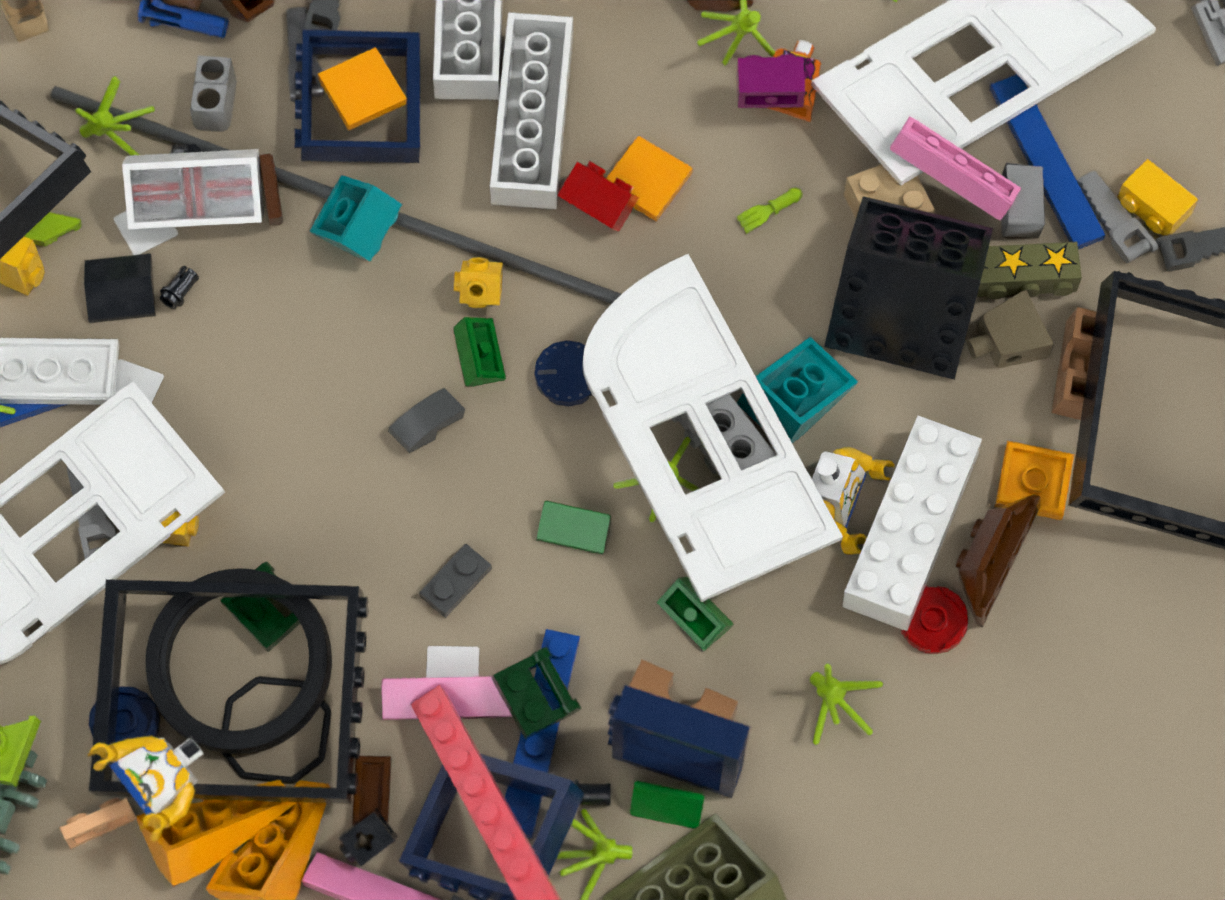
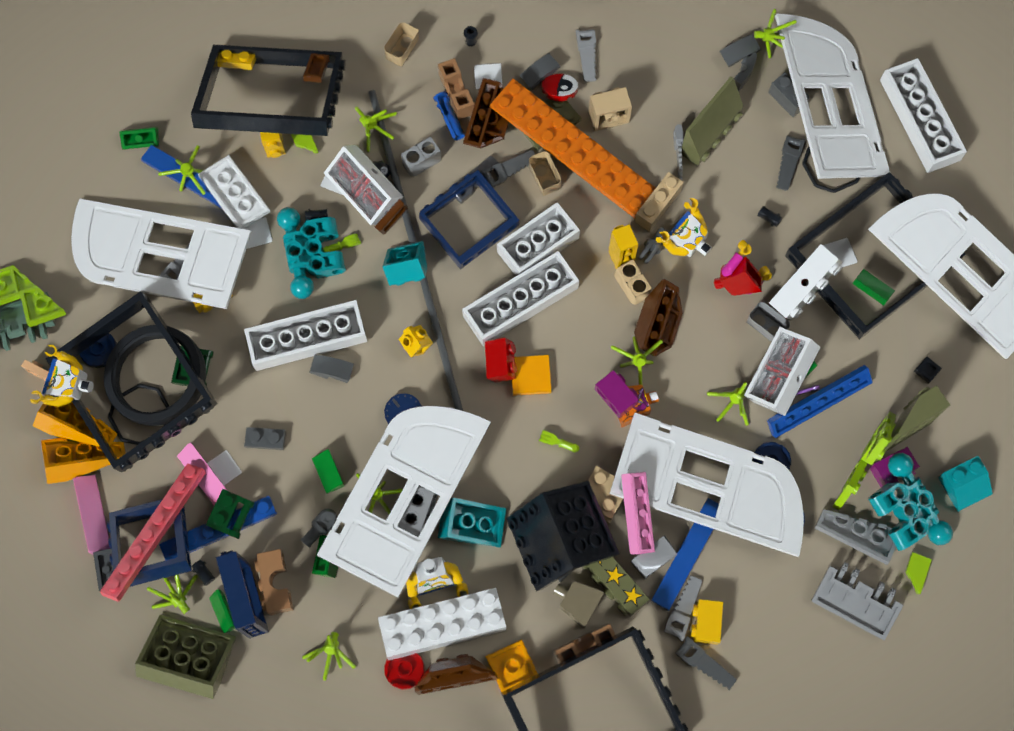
camera: 55 degrees right, 5 degrees up
black slope [84,253,156,323] -> none
light orange tile [318,47,407,131] -> none
black brick [339,808,398,867] -> none
reddish brown tile [352,756,392,825] -> none
green slope [453,317,506,387] -> none
none -> white brick [244,300,367,371]
none -> teal connector [277,207,346,299]
none -> dark grey arm [301,509,337,548]
none -> lime piece [322,233,361,253]

